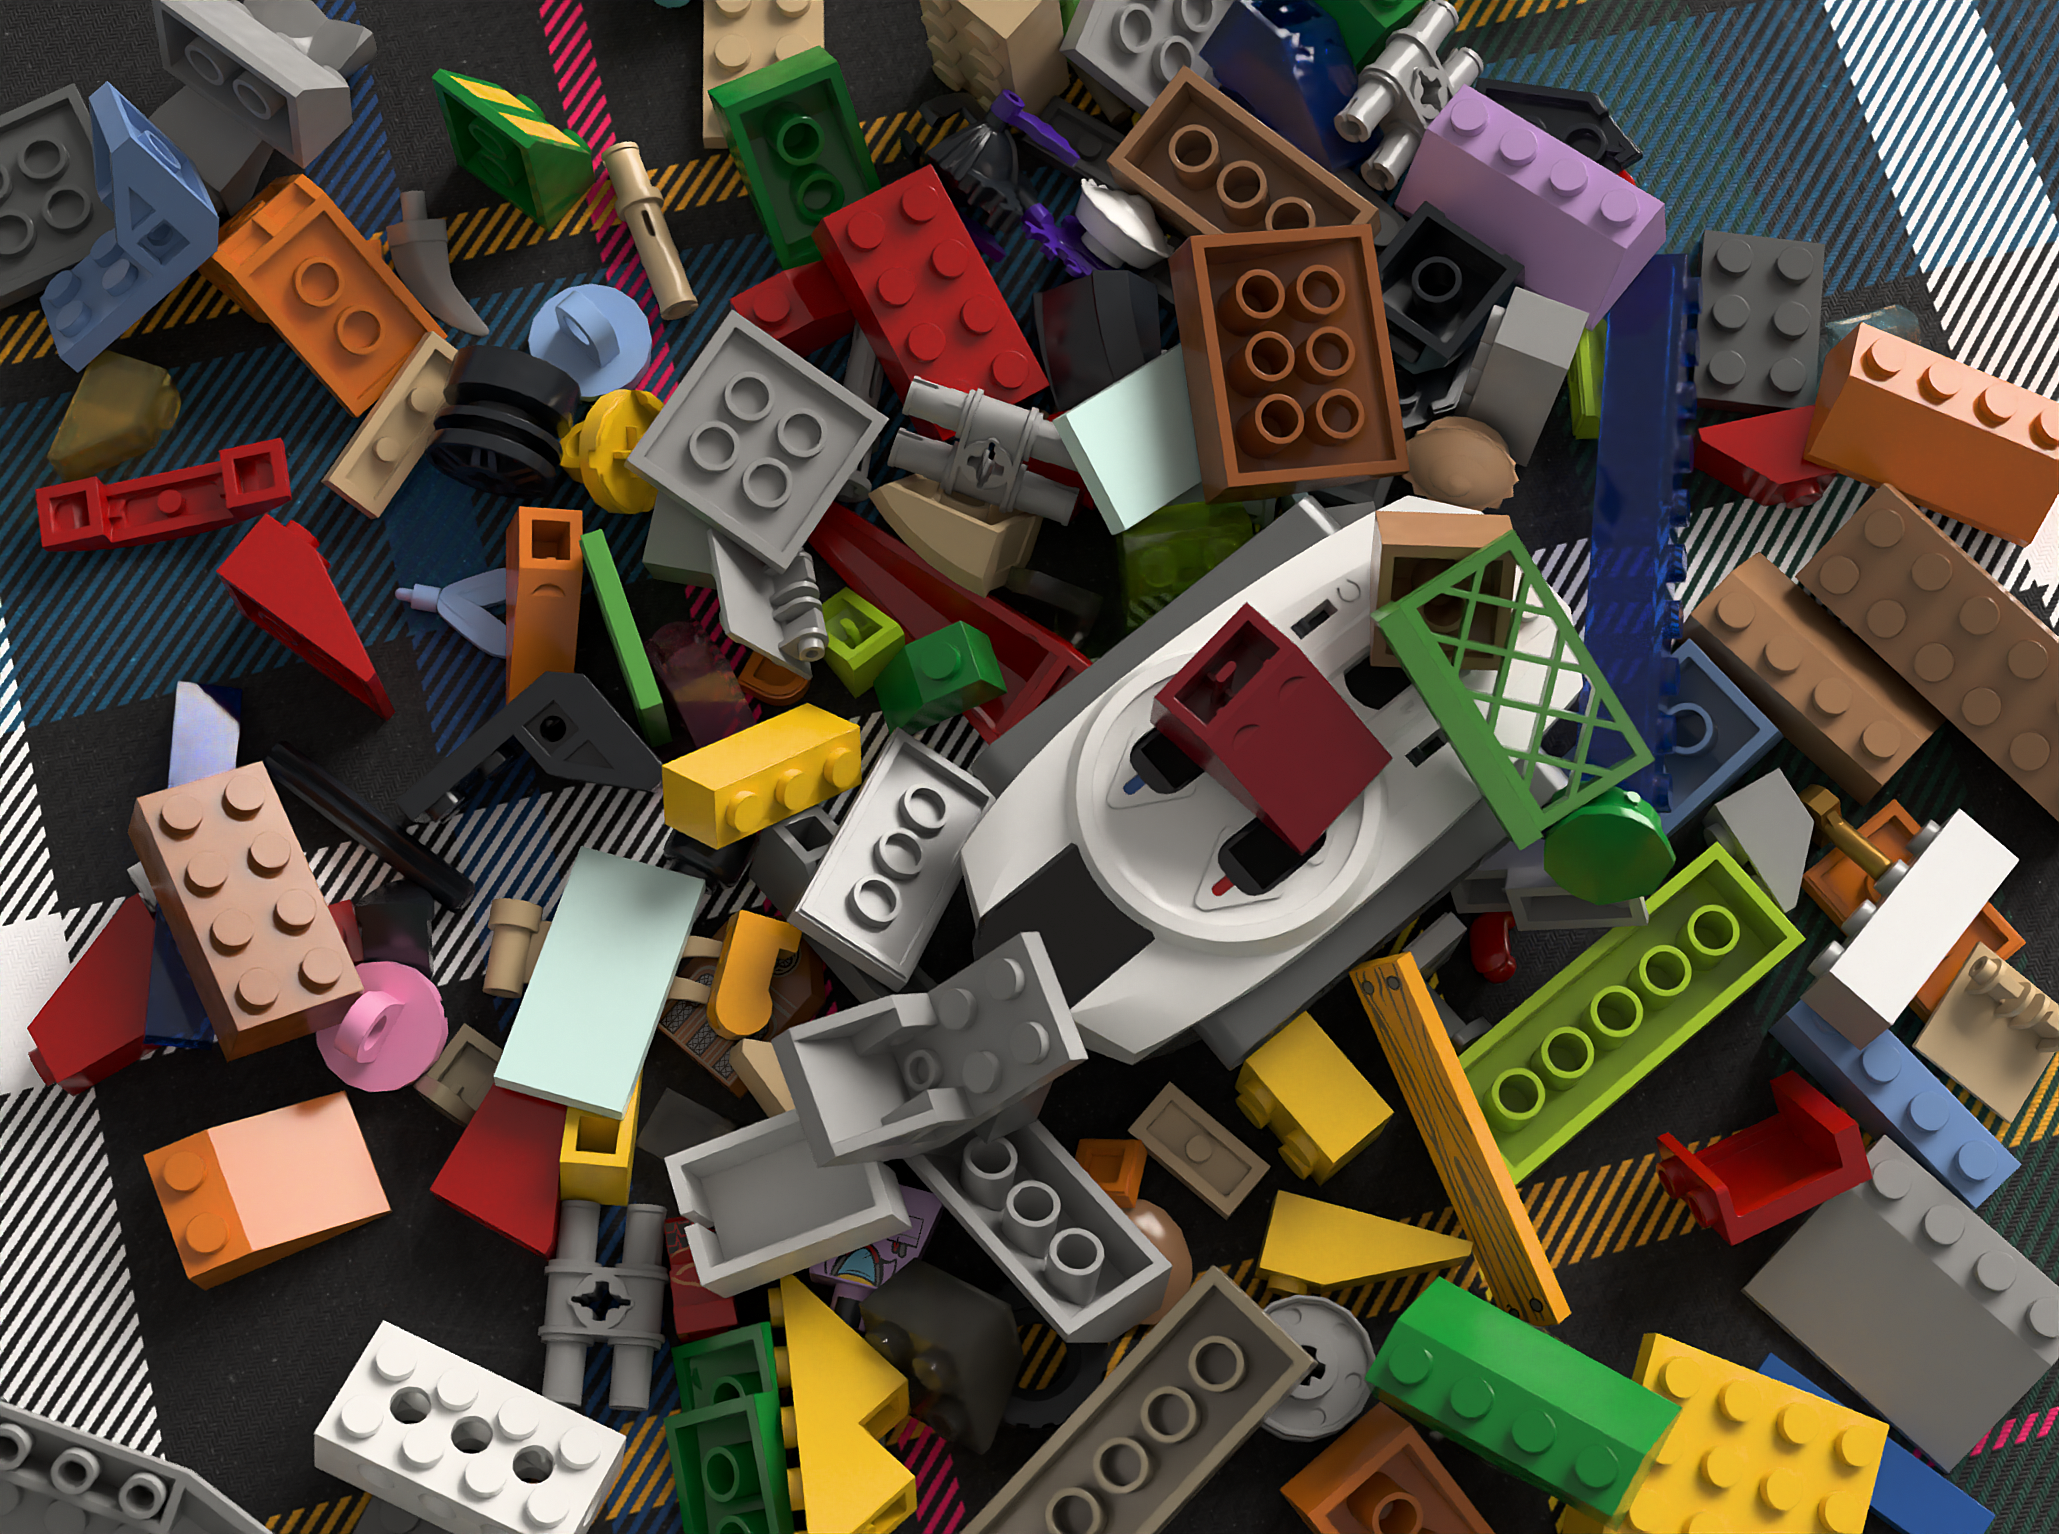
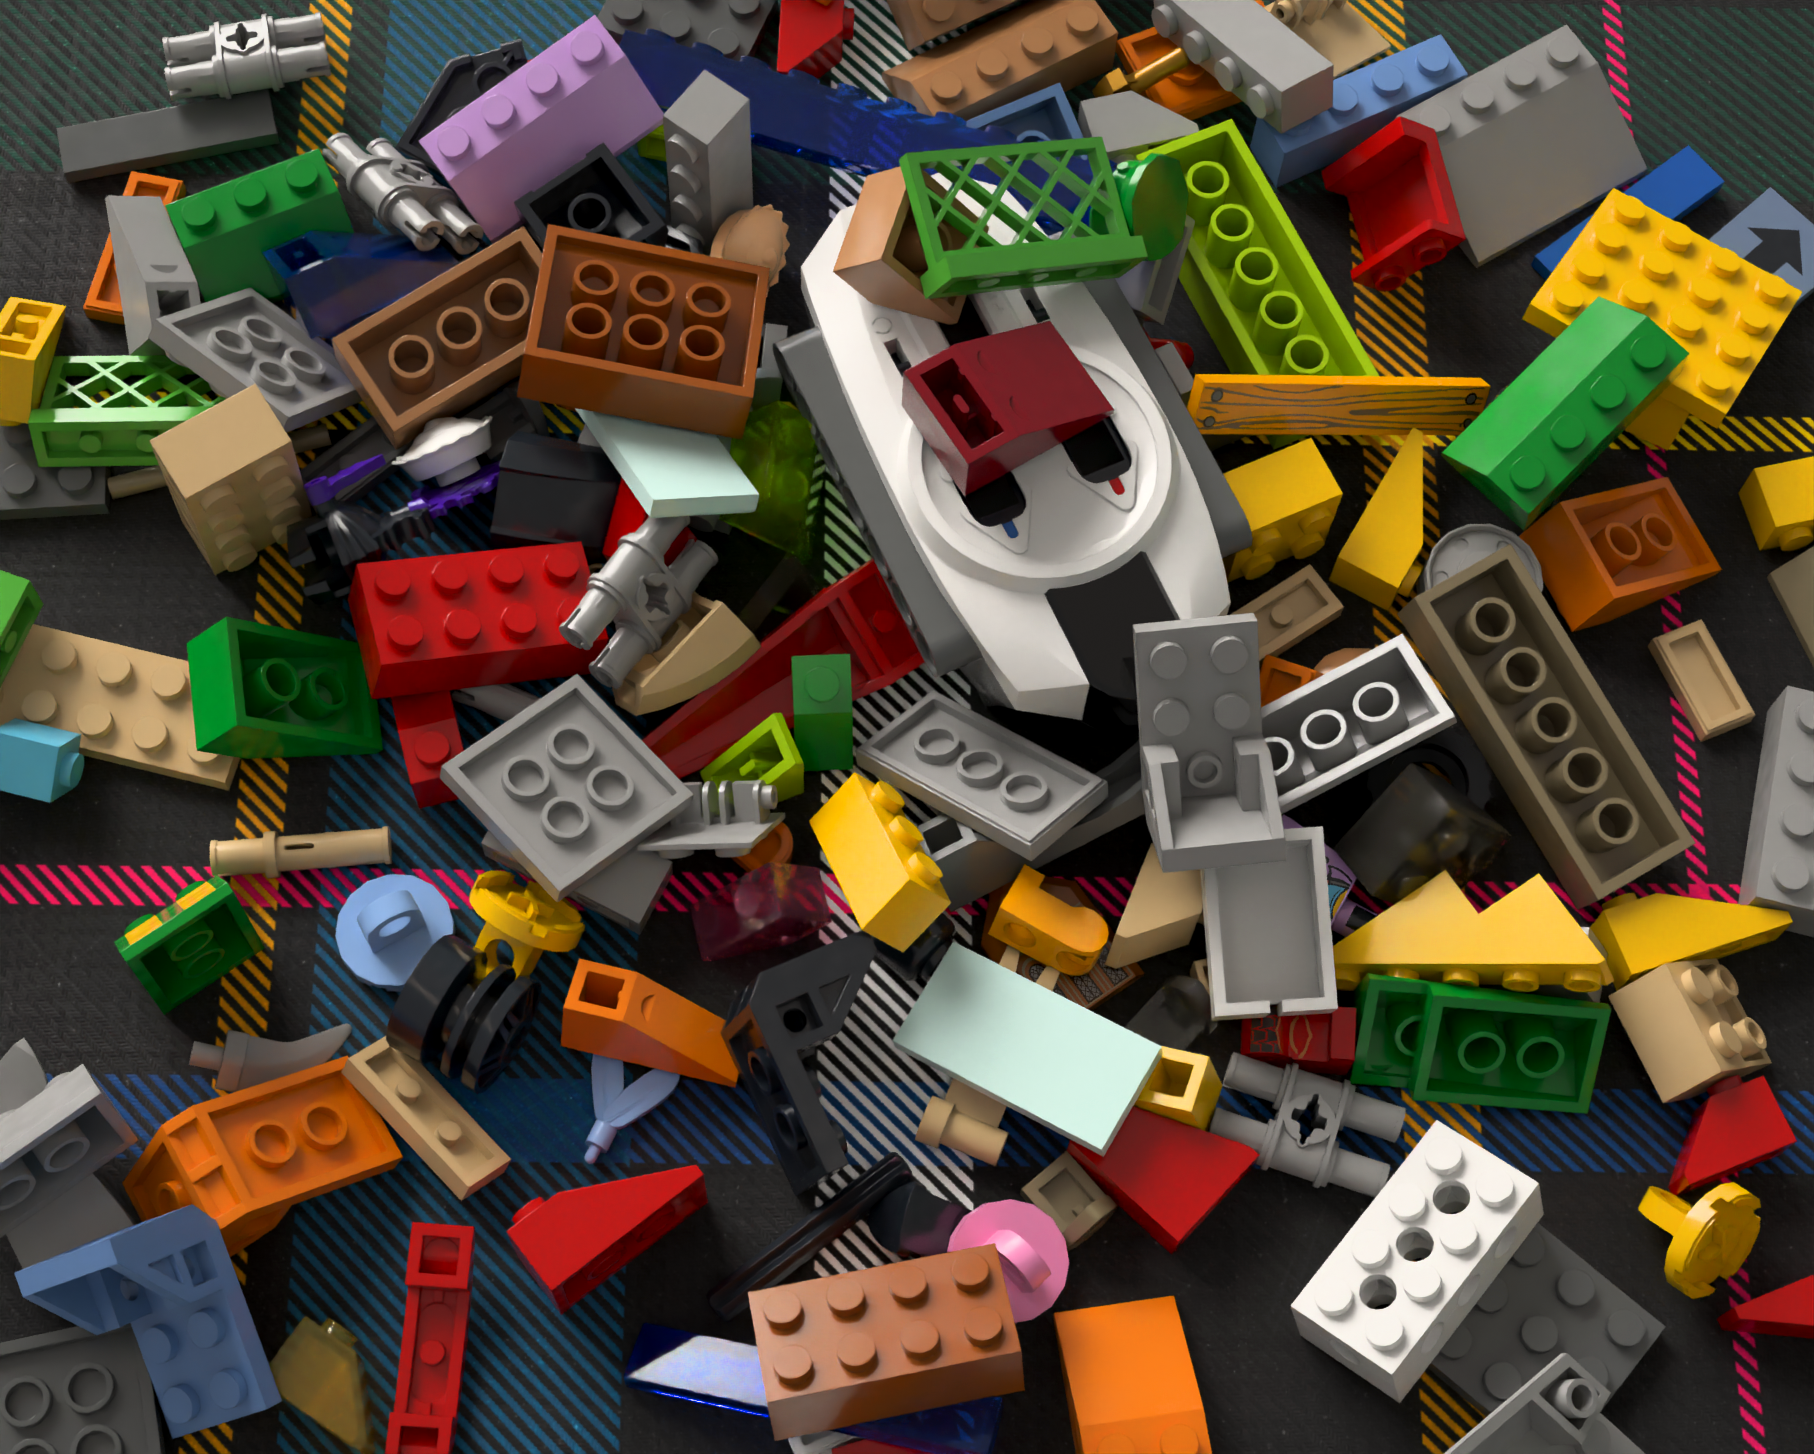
camera: 75 degrees left, 5 degrees down
bright green tile [579,529,672,748] -> none

